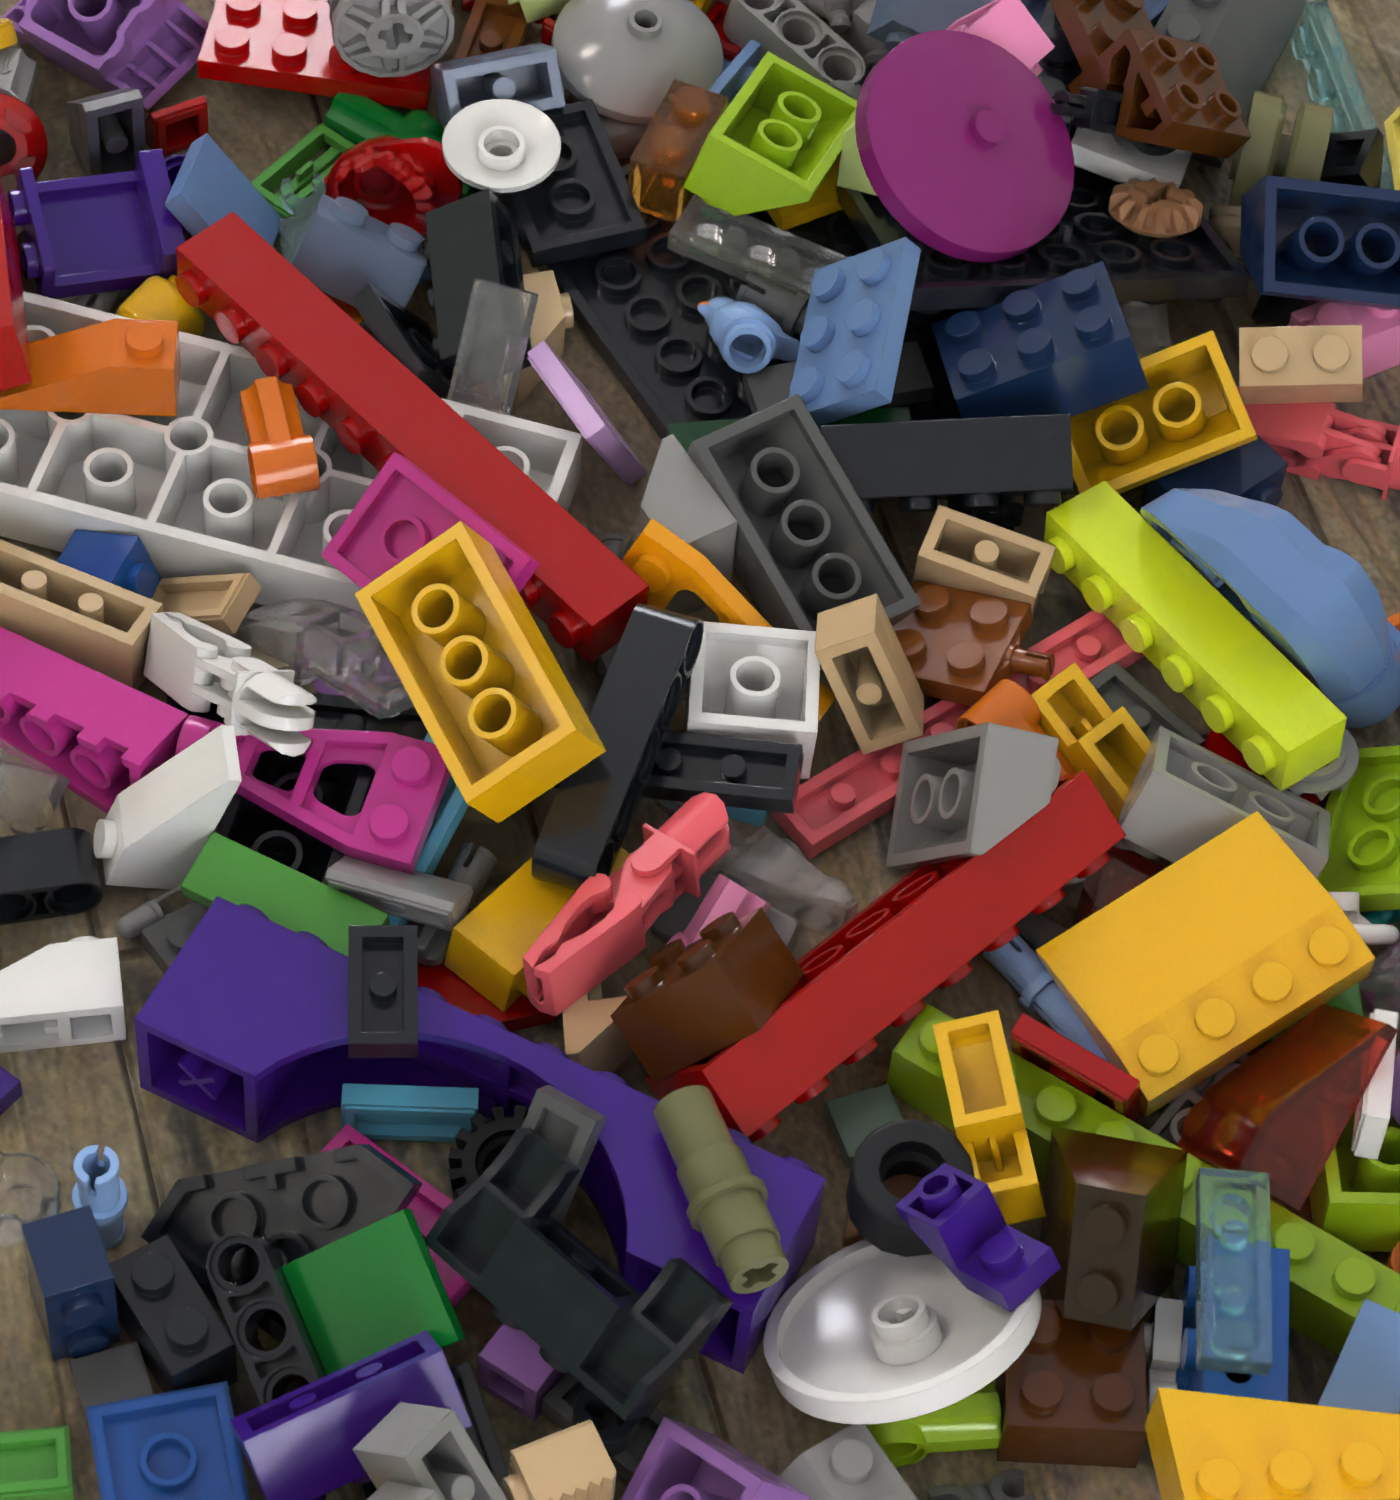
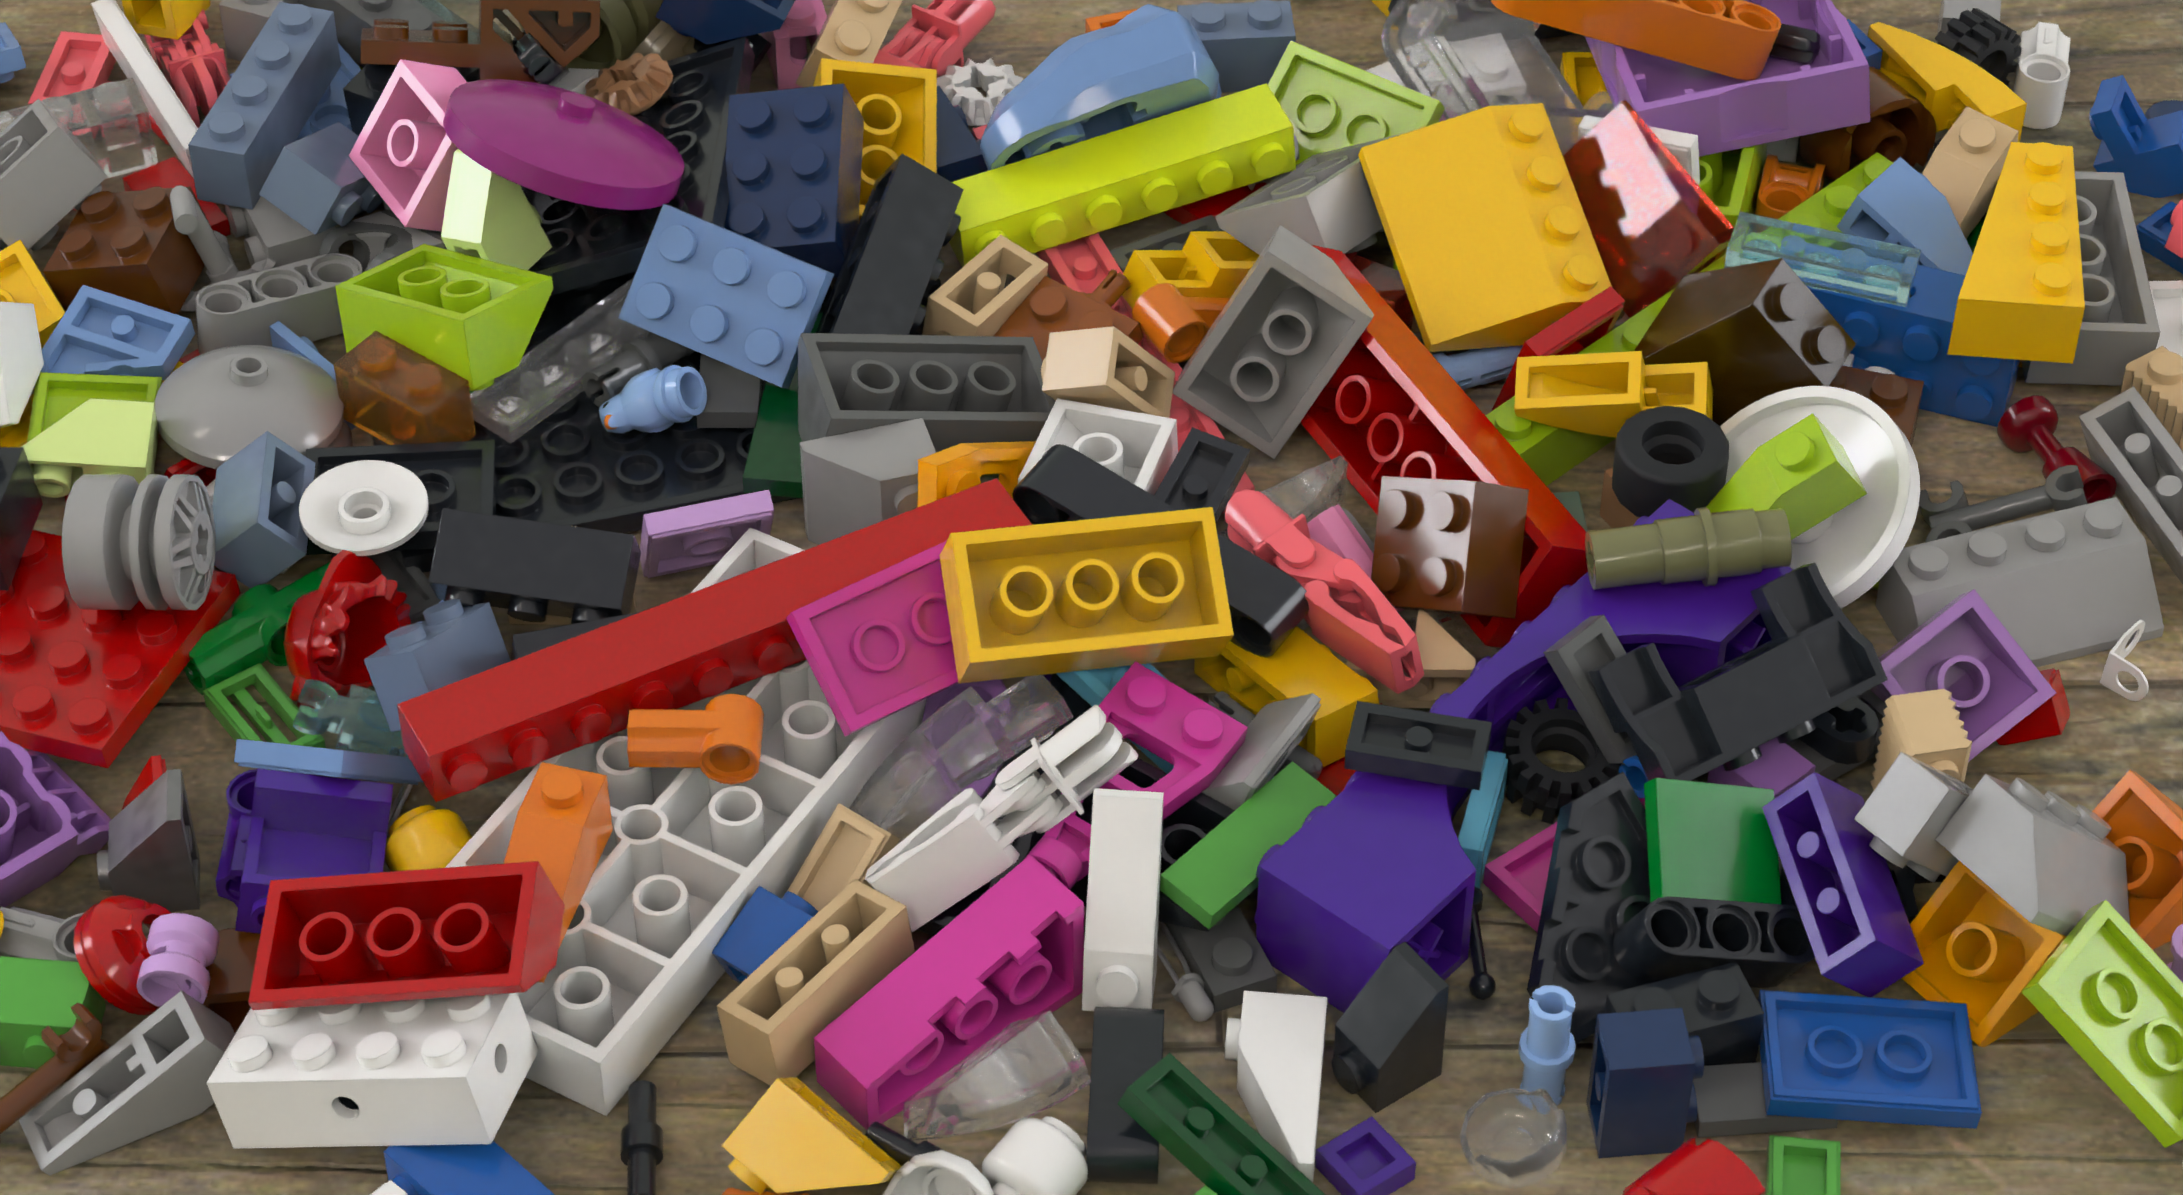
camera: 70 degrees left, 10 degrees down
clear tile [447,279,539,415] -> none
dark purple slope [895,1163,1061,1312] -> none
none -> white gear [937,58,1024,126]
none -> black slope [1331,942,1449,1113]
none -> black hinge [1469,887,1496,1000]
none -> lime slope [1706,413,1867,540]

